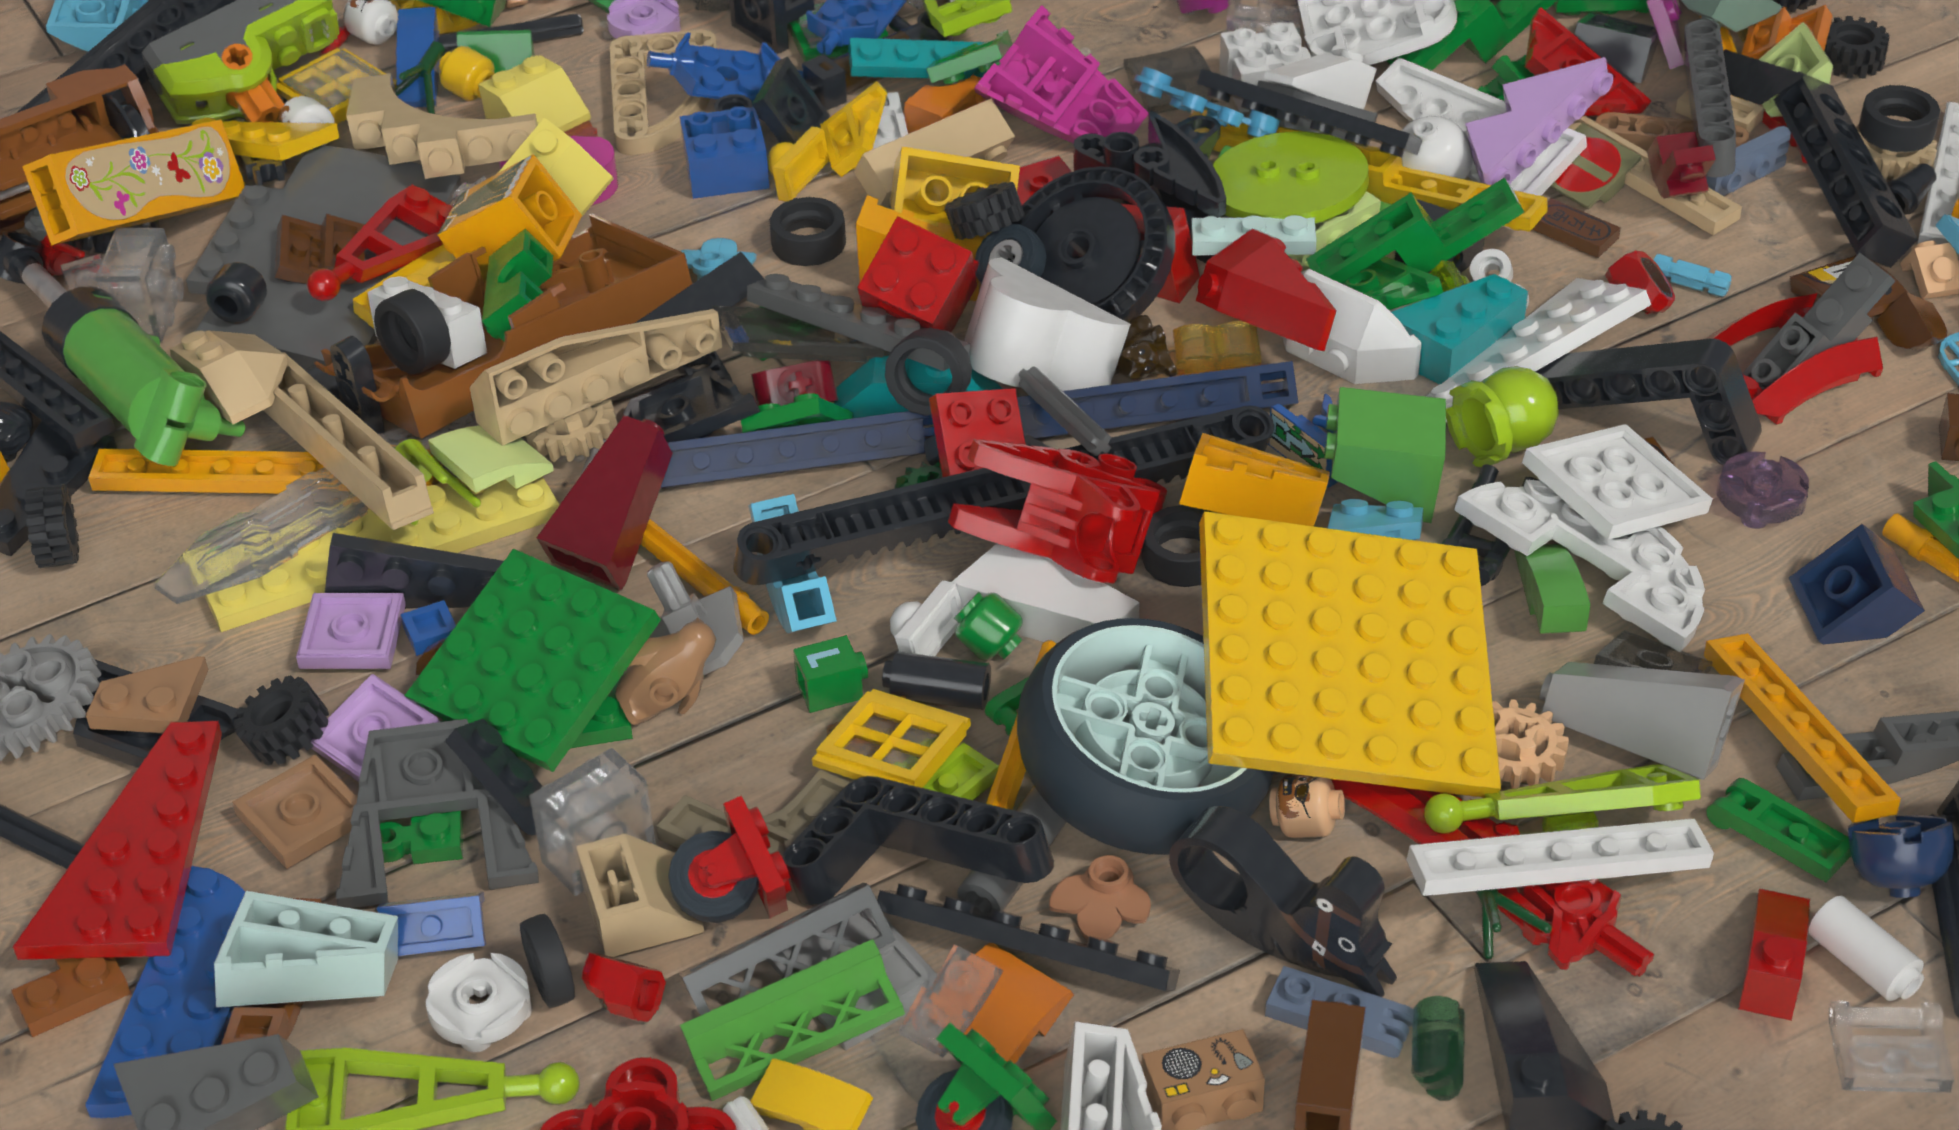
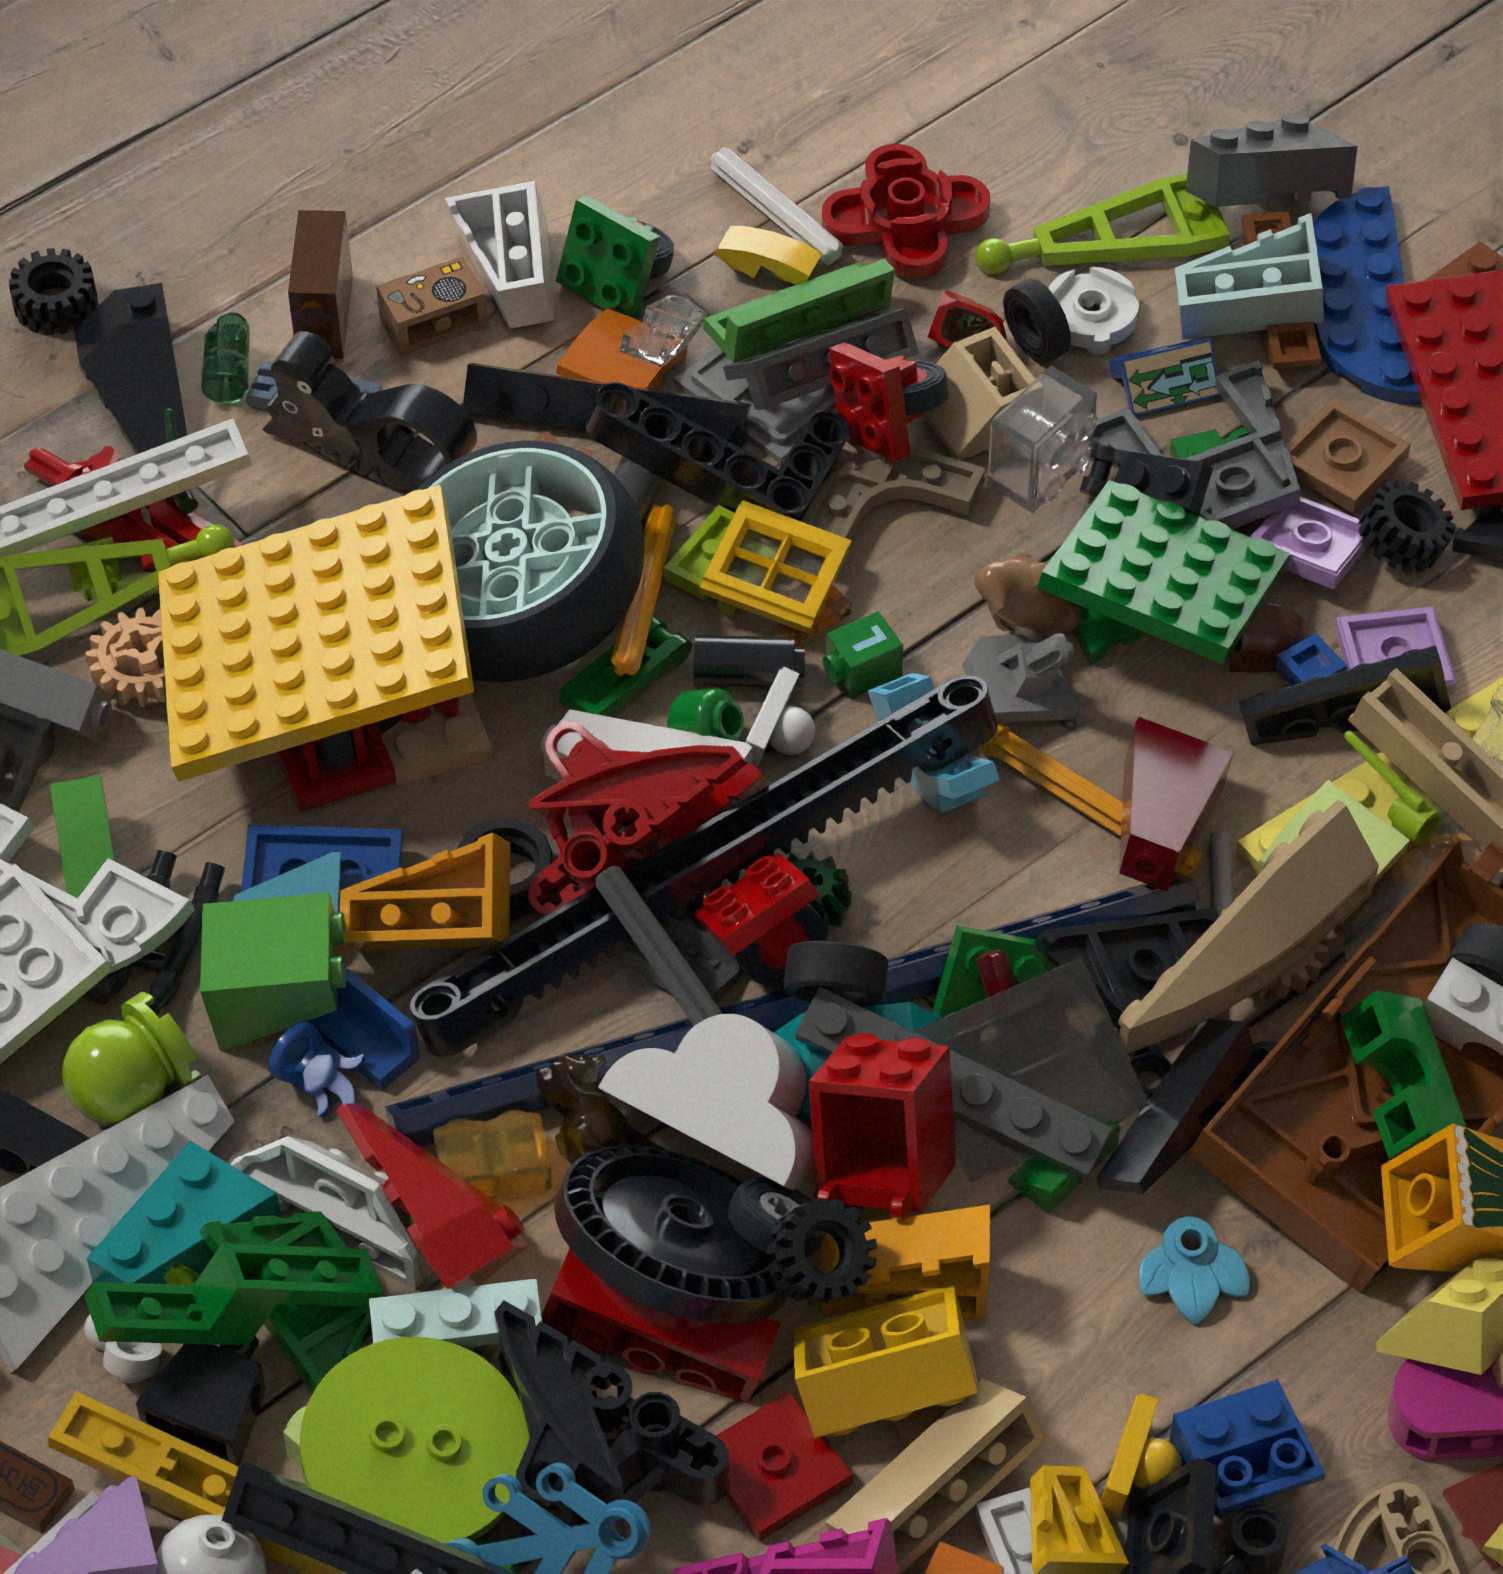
camera: 170 degrees right, 10 degrees up
black tyre [769,197,846,266] -> none

